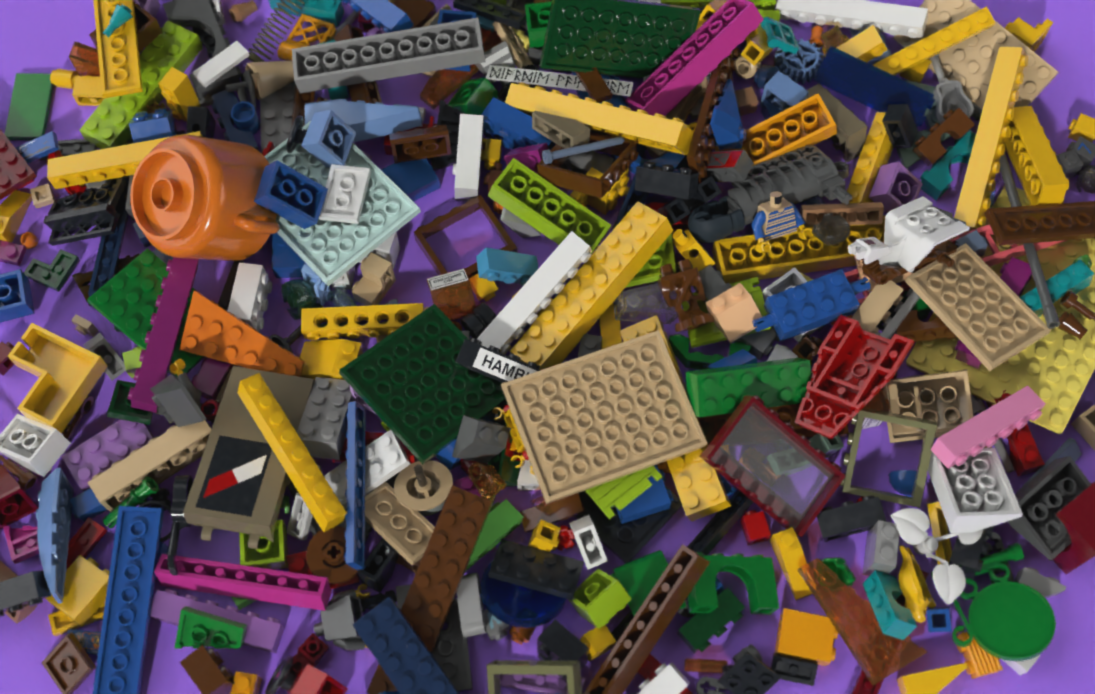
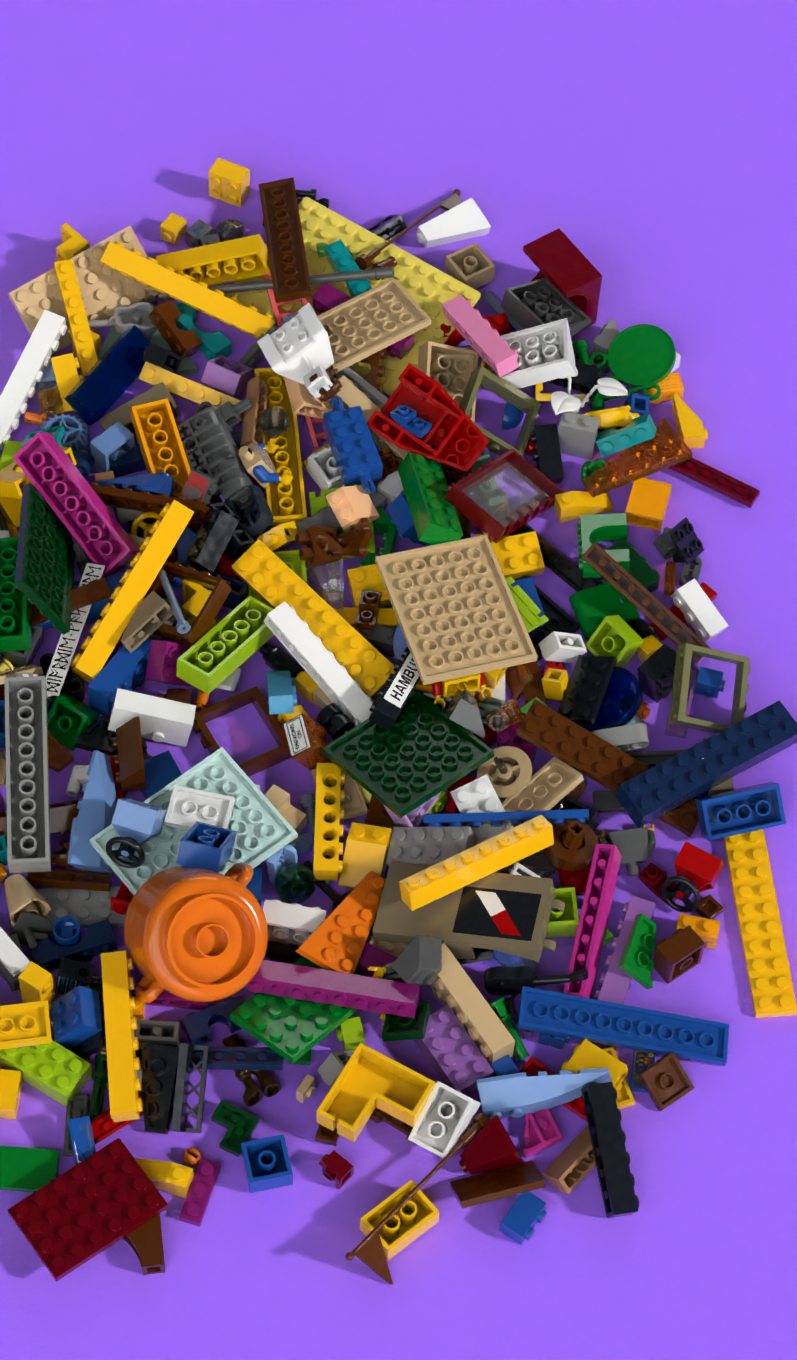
camera: 90 degrees left, 10 degrees down
tan plate [30,183,55,209] -> none
black axle [361,590,397,611] -> none
red brick [740,510,771,545] -> none
black plate [770,653,818,686] -> none
none -> reddish brown slope [355,590,382,631]
none -> blue slope [390,404,432,438]

